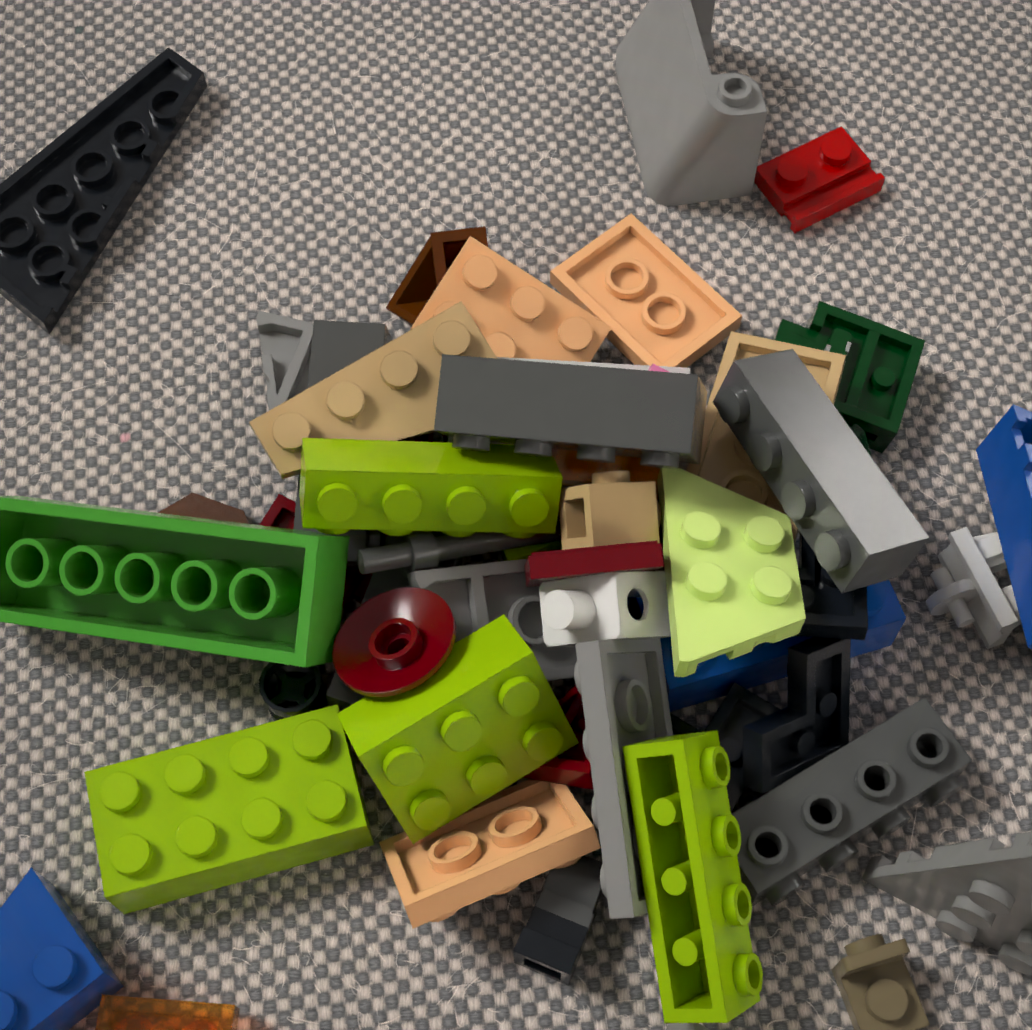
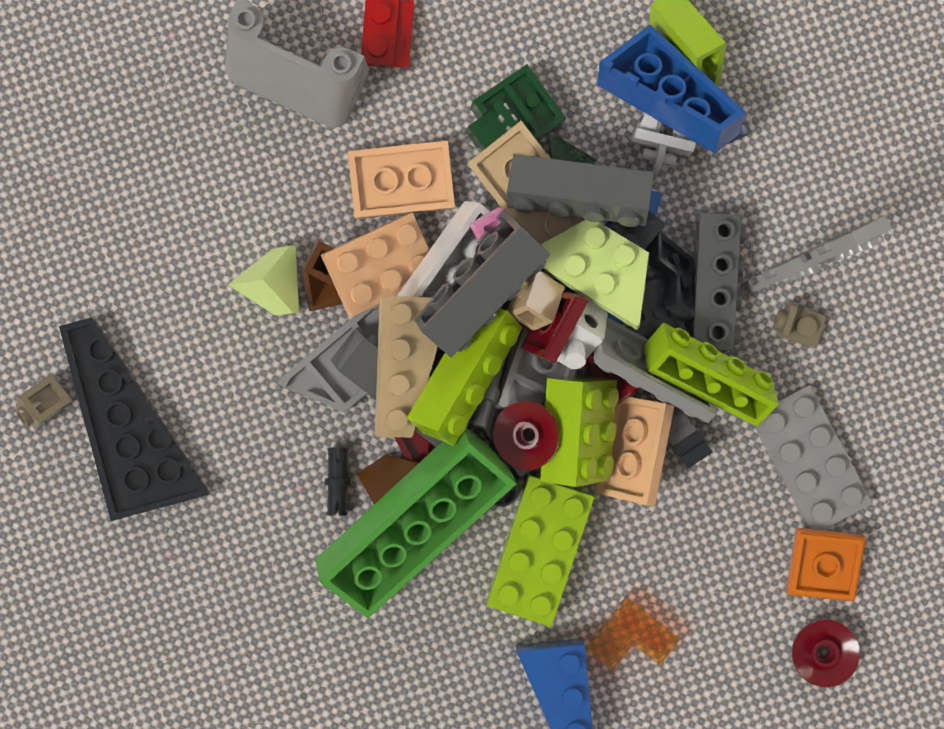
camera: 60 degrees left, 25 degrees up
none -> dark tan bracket [15,374,72,431]
none -> yellowish green slope [228,245,299,315]
none -> black pin [324,447,351,516]

